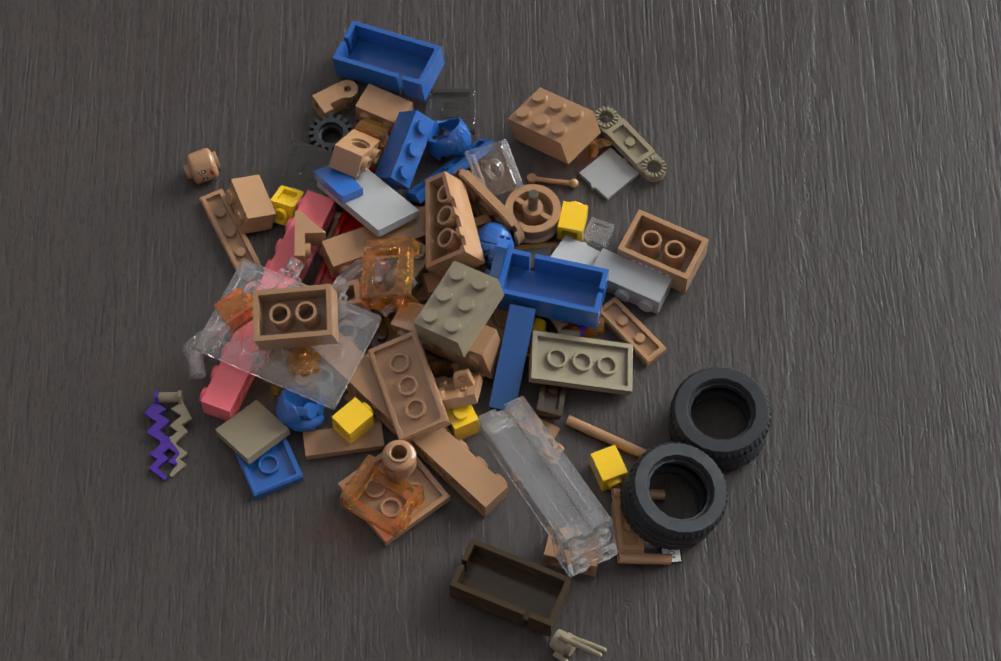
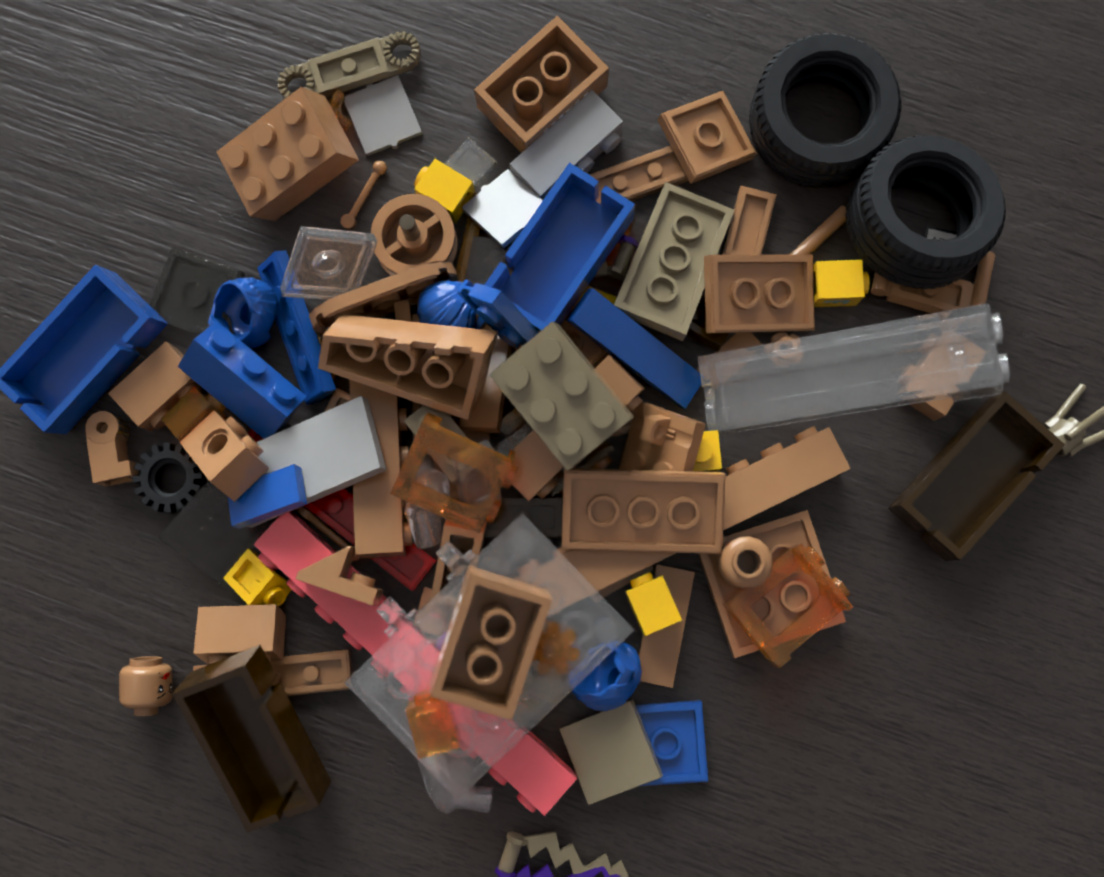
camera: 65 degrees left, 20 degrees up
none -> dark brown piece [172,645,331,833]
none -> medium nougat tile [657,91,757,184]
none -> medium nougat tile [704,255,815,333]
none -> medium nougat tile [722,185,776,255]

